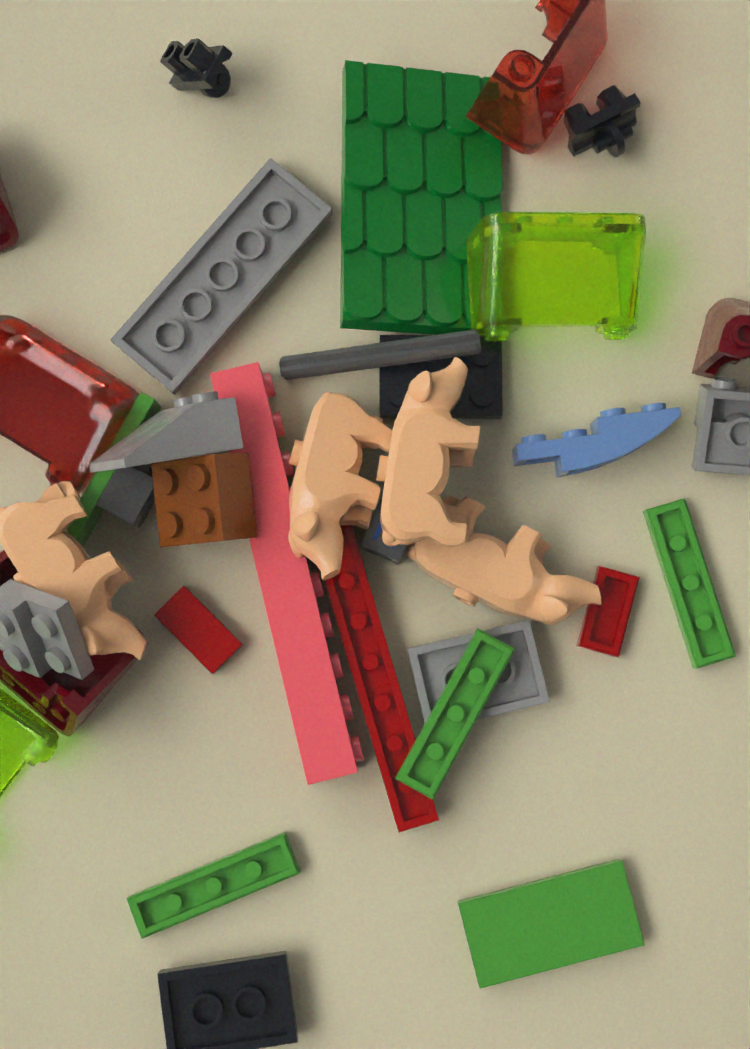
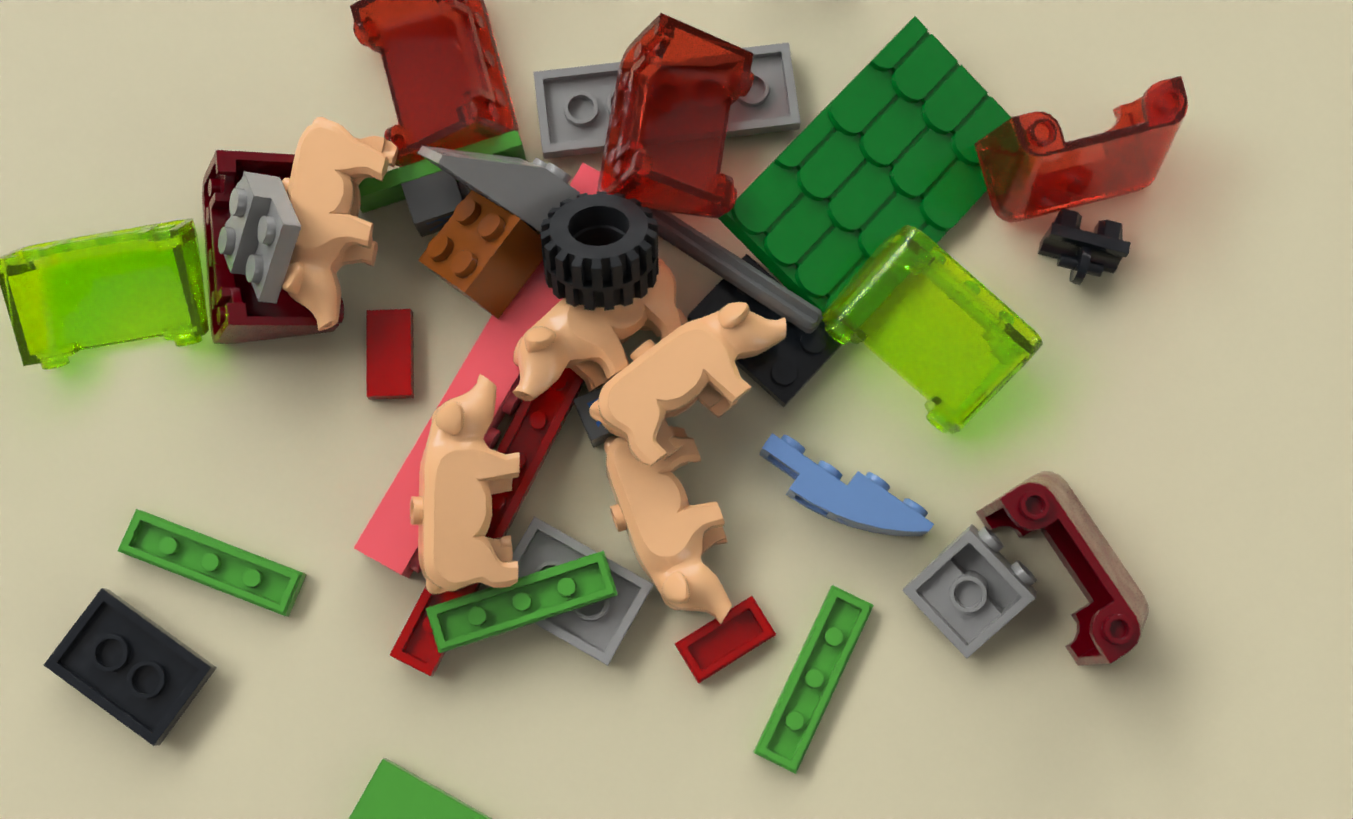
camera: 45 degrees right, 5 degrees down
none -> light nougat animal [410,374,520,594]
none -> black tyre [540,192,659,311]
none -> clear red windscreen [597,13,754,219]

